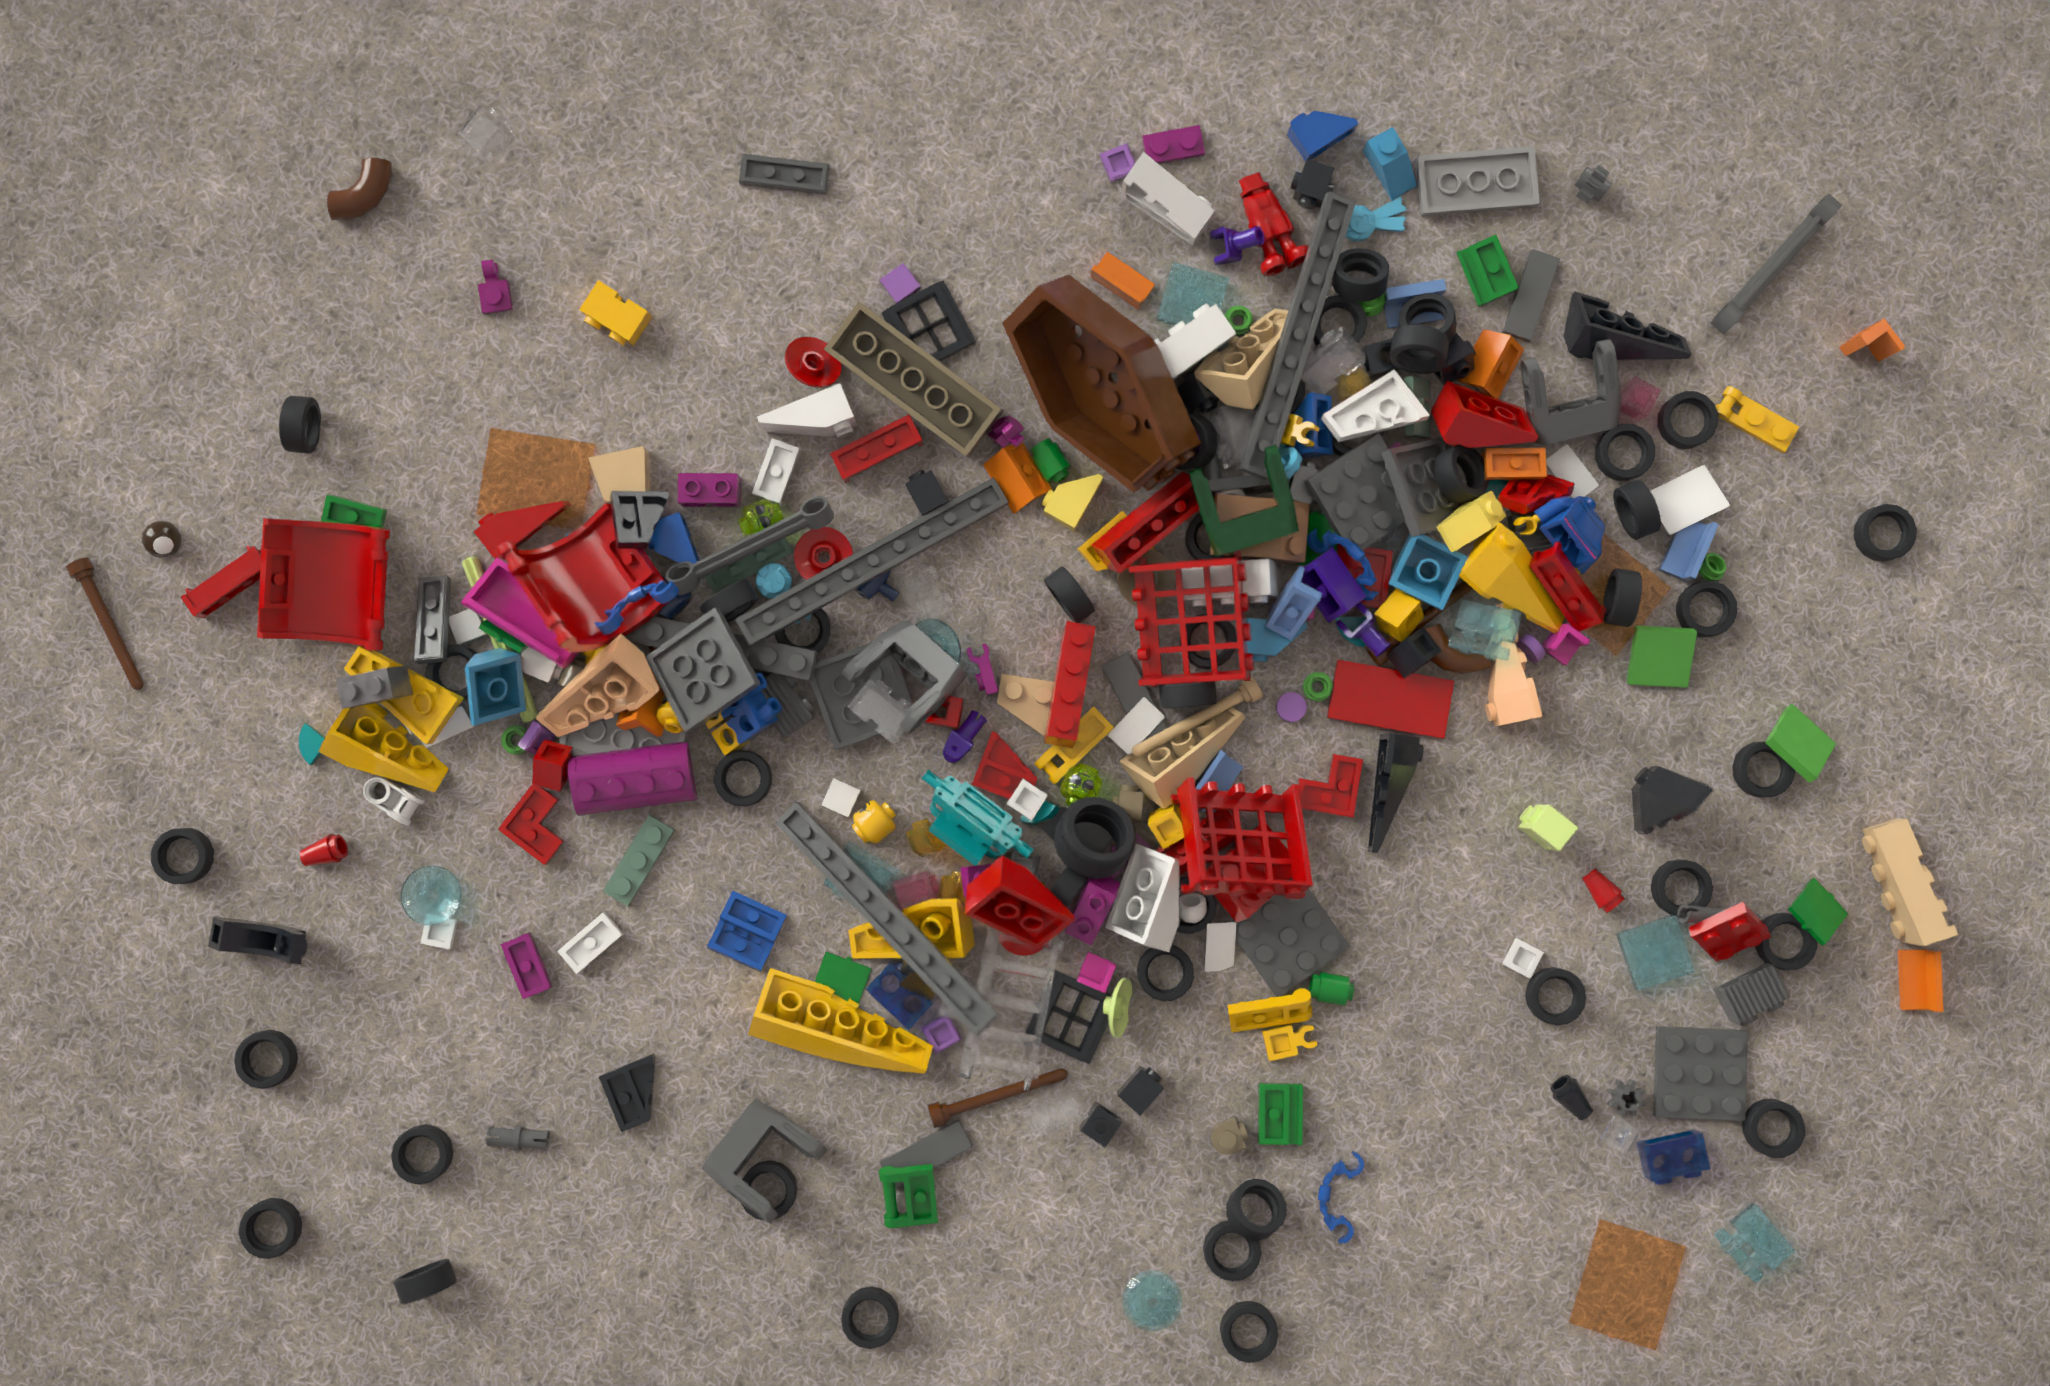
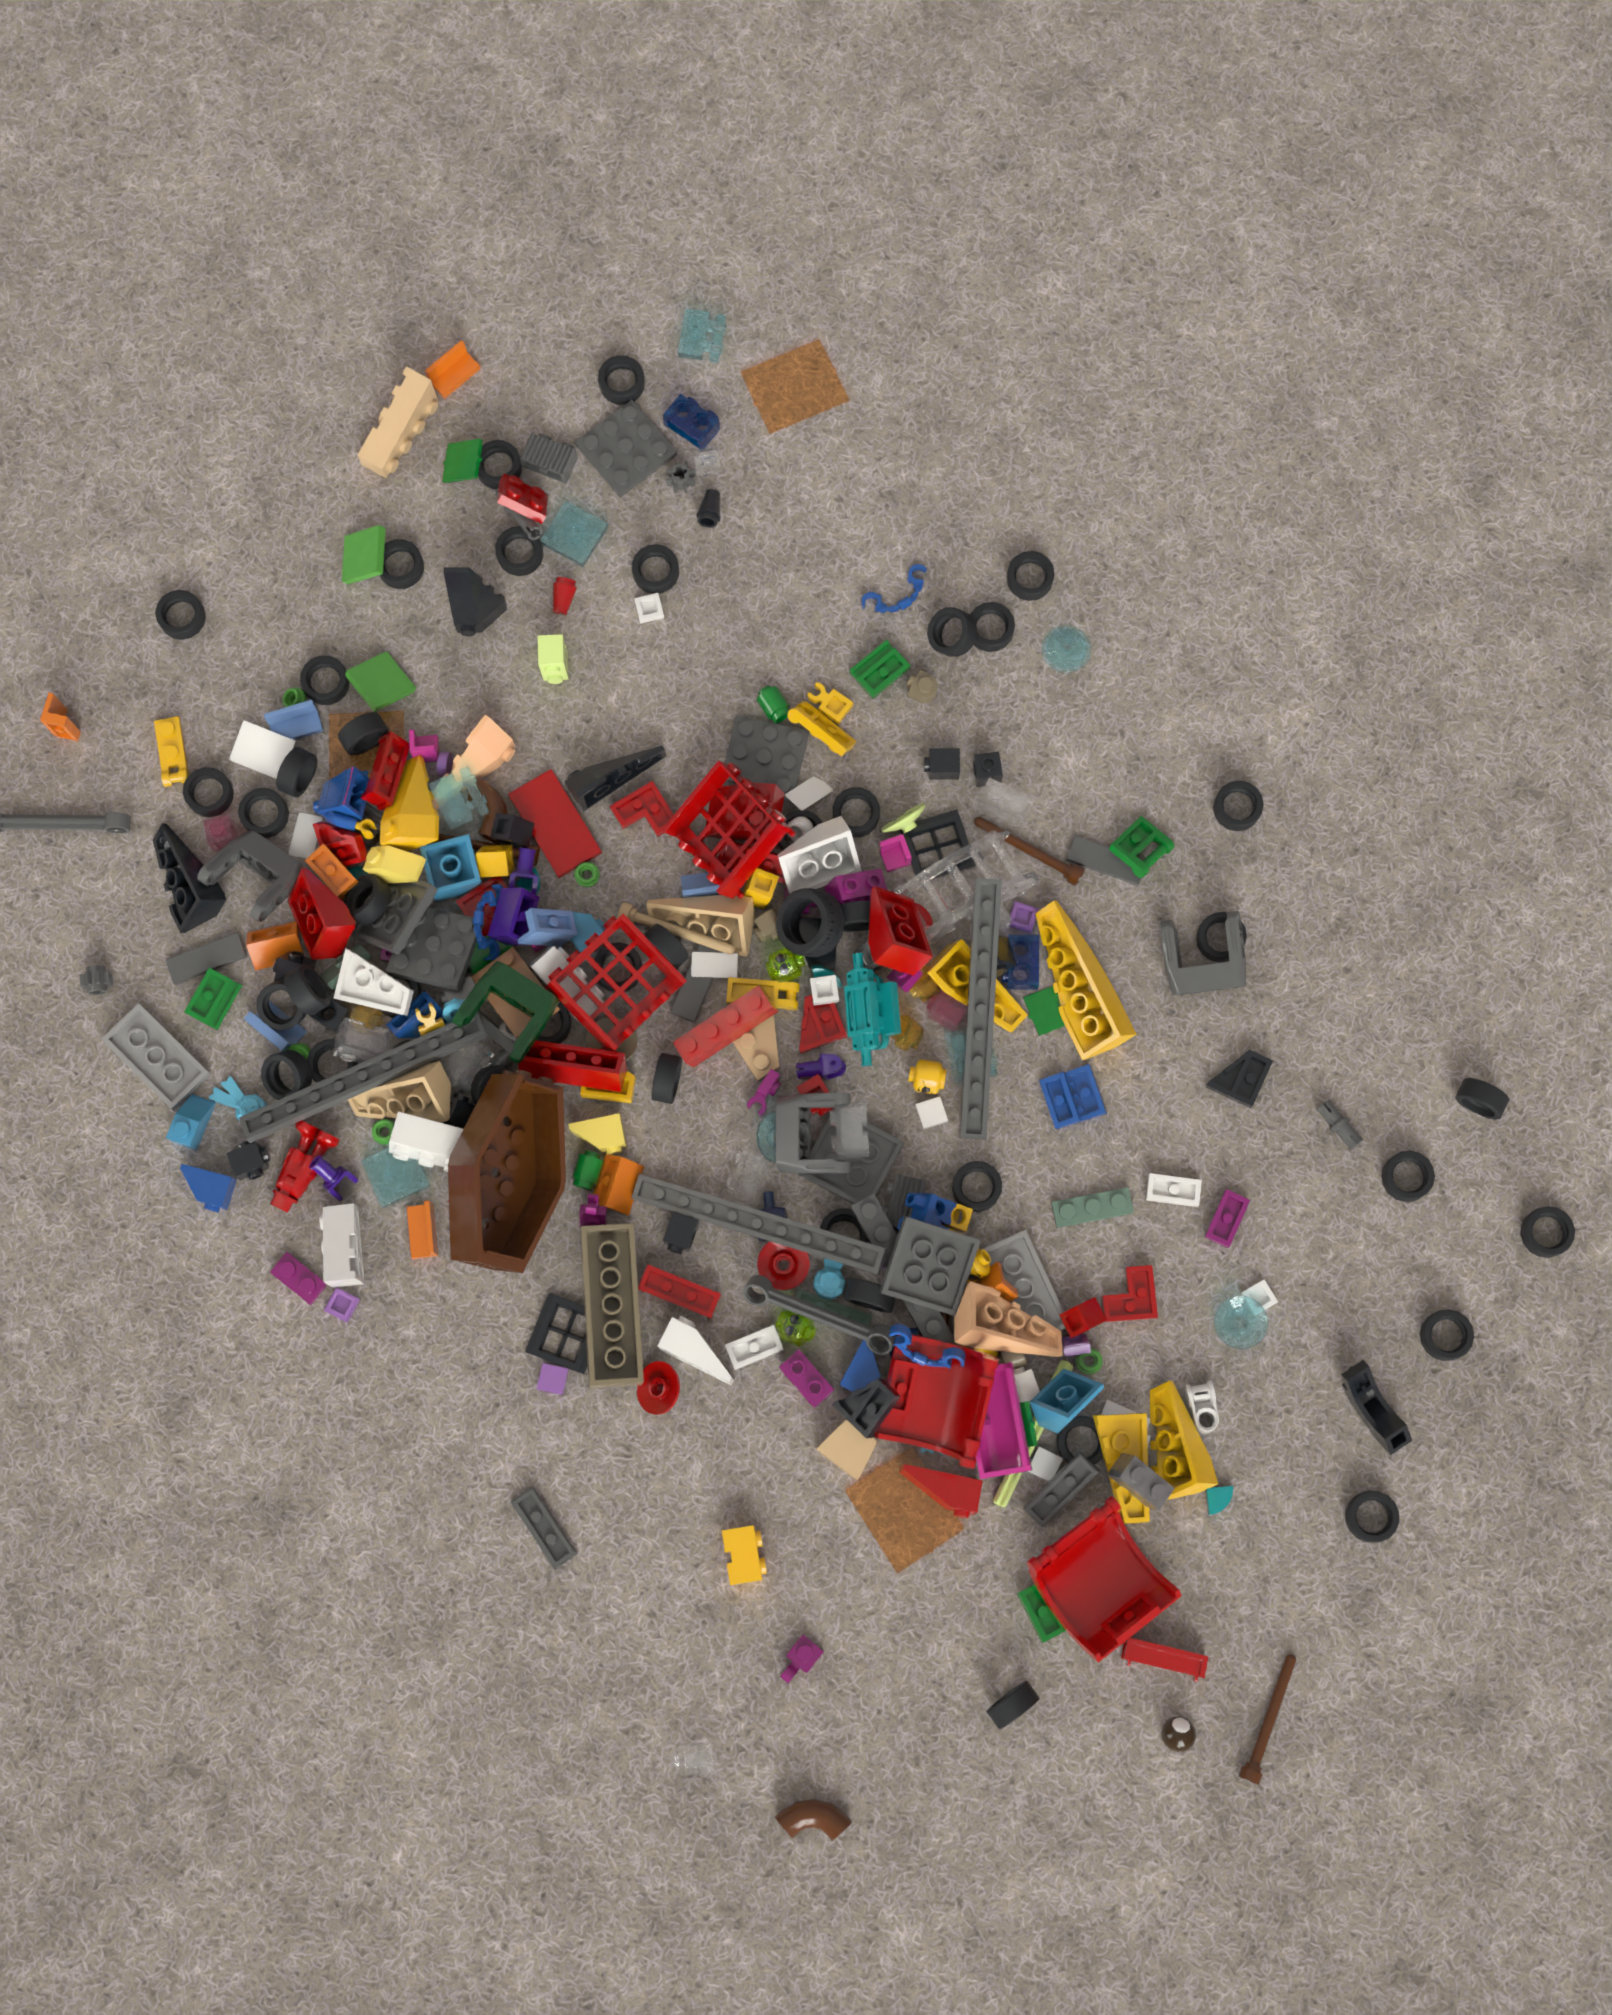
camera: 130 degrees left, 10 degrees down
red cone [299,834,348,867] -> none
magenta container [568,742,698,816] -> none
medium lavender tile [1276,692,1307,722] -> none

